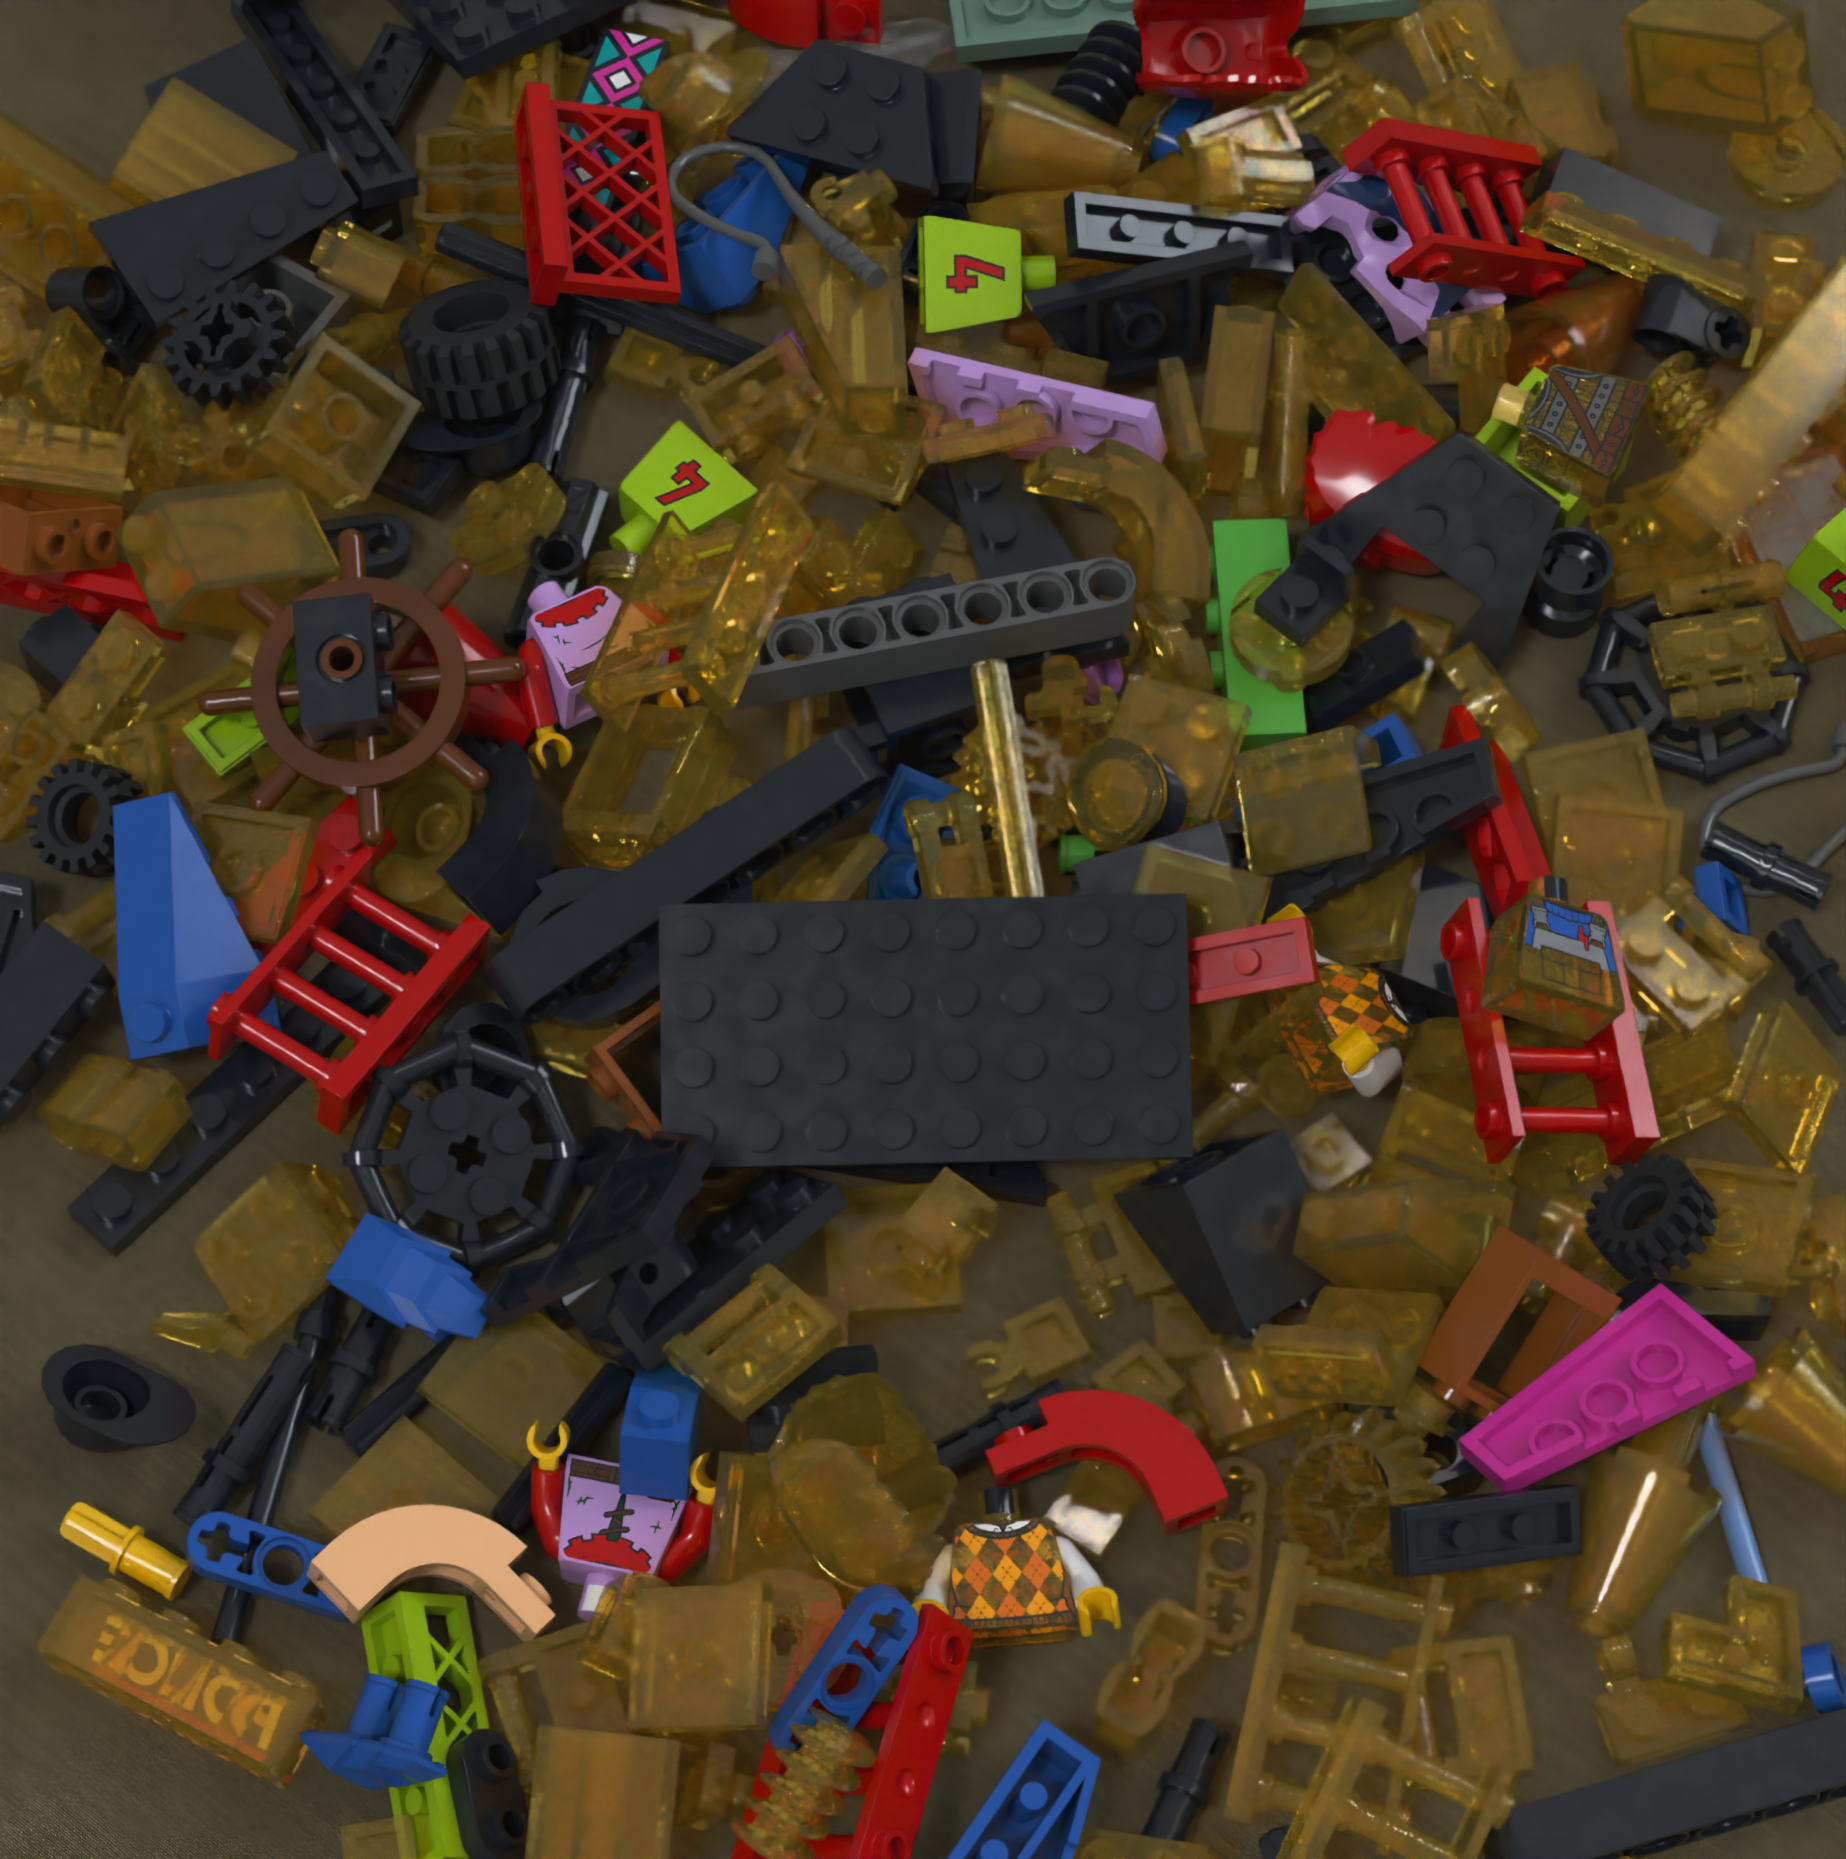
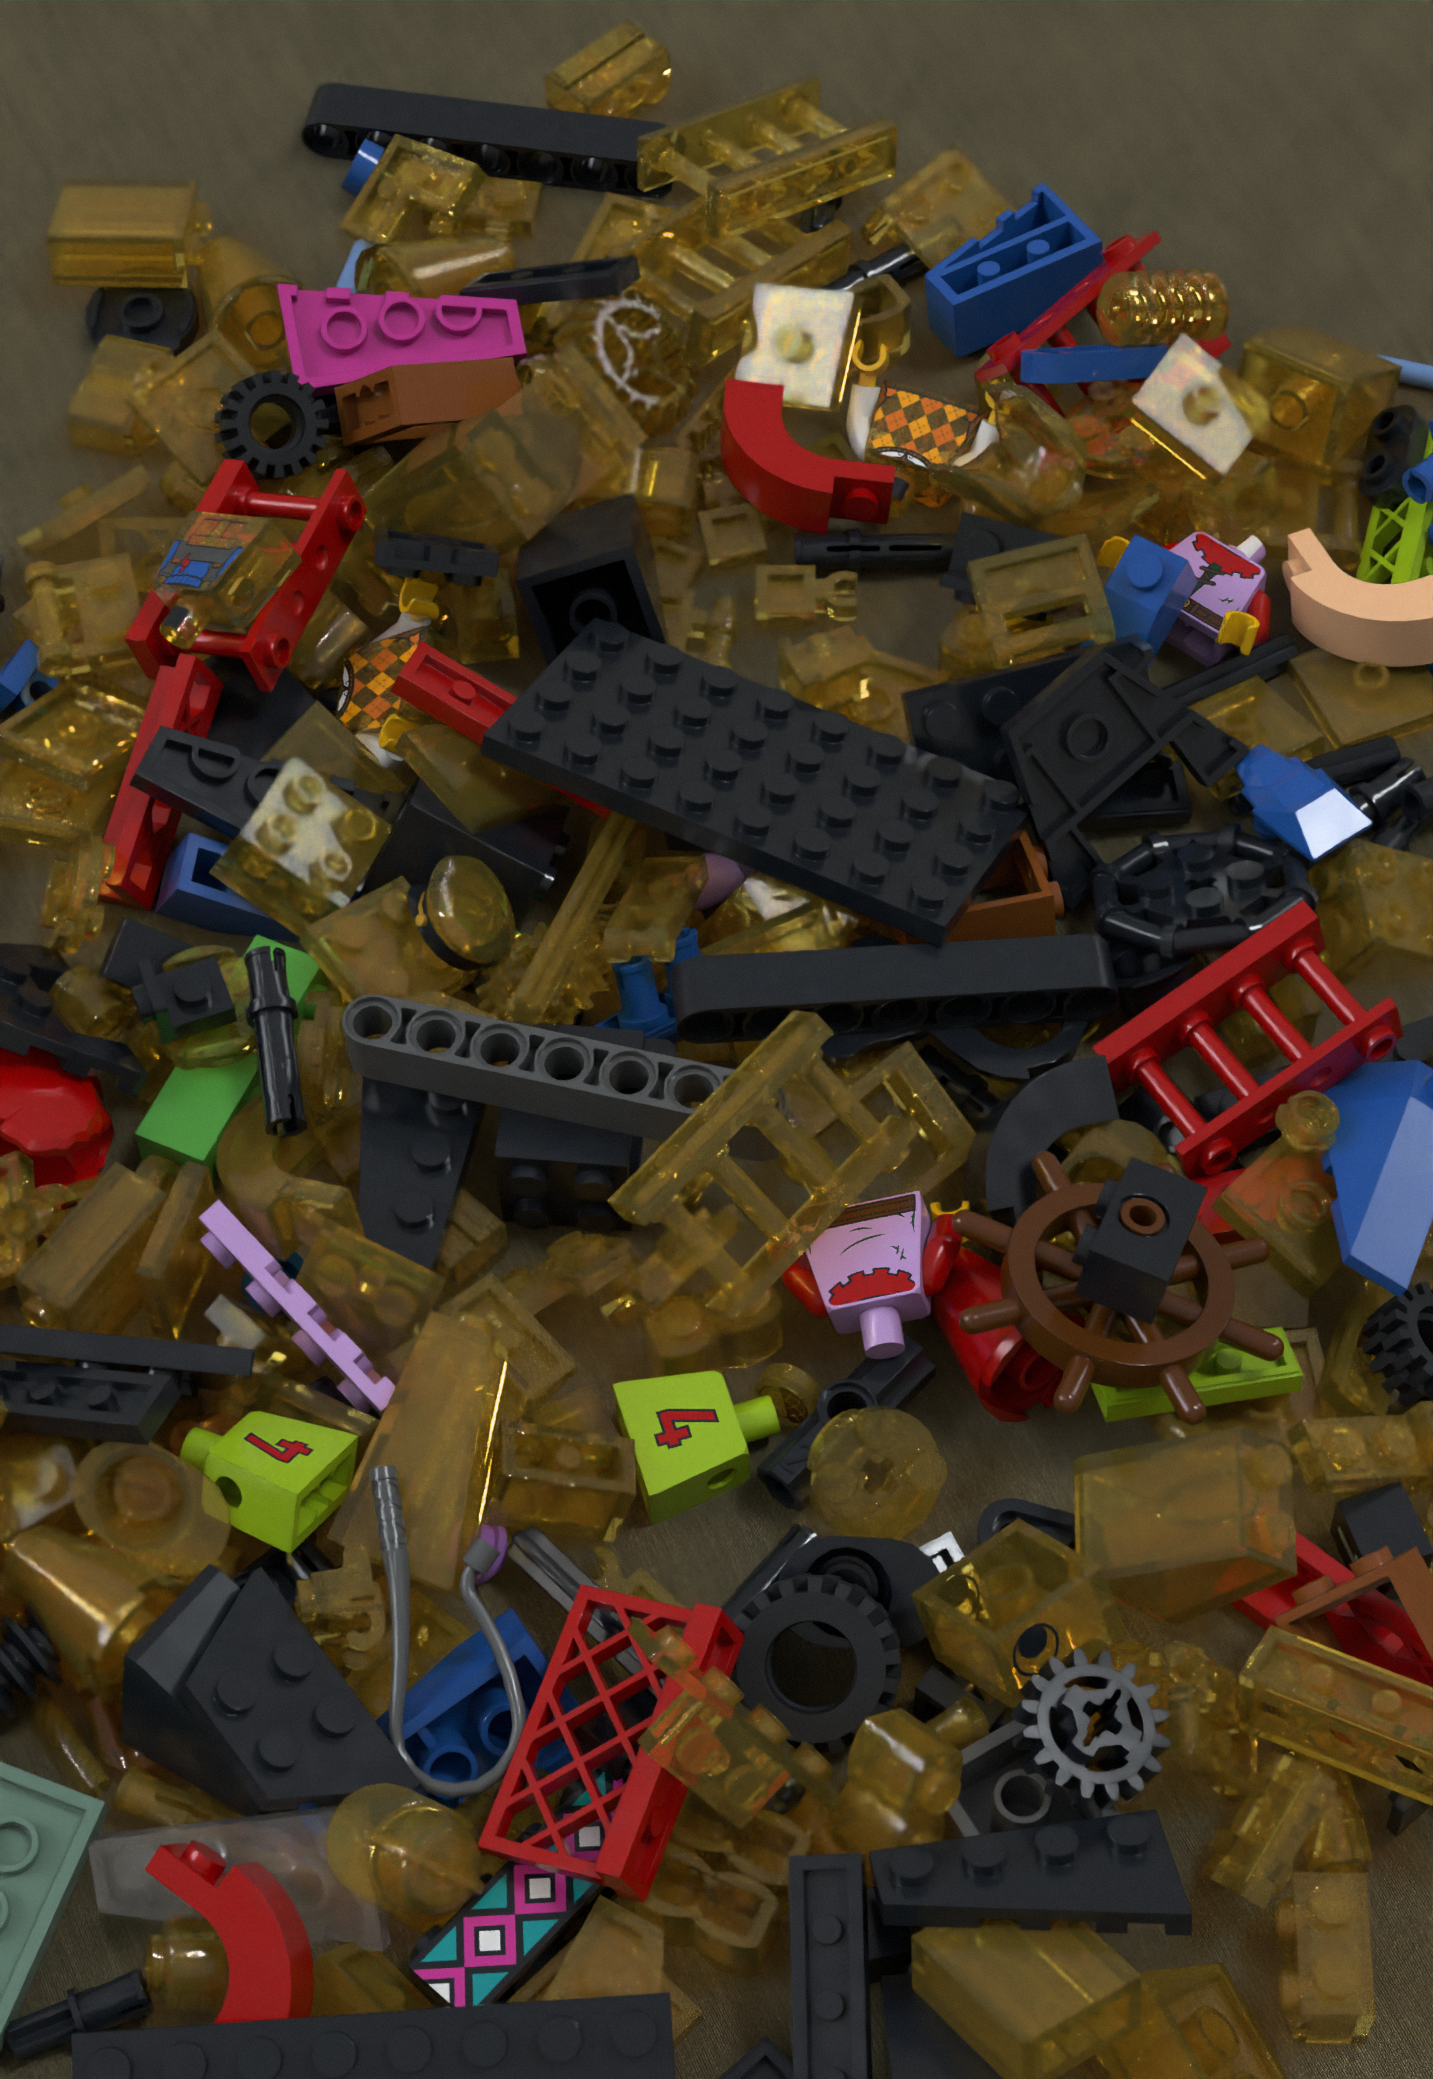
camera: 150 degrees left, 5 degrees down
black piece [45,265,161,375] -> none
none -> black pin [244,946,308,1138]
none -> black wing [371,524,500,586]
none -> clear yellow bracket [627,1618,844,1830]
none -> clear yellow plate [735,283,864,412]
none -> clear yellow plate [1275,1090,1340,1153]

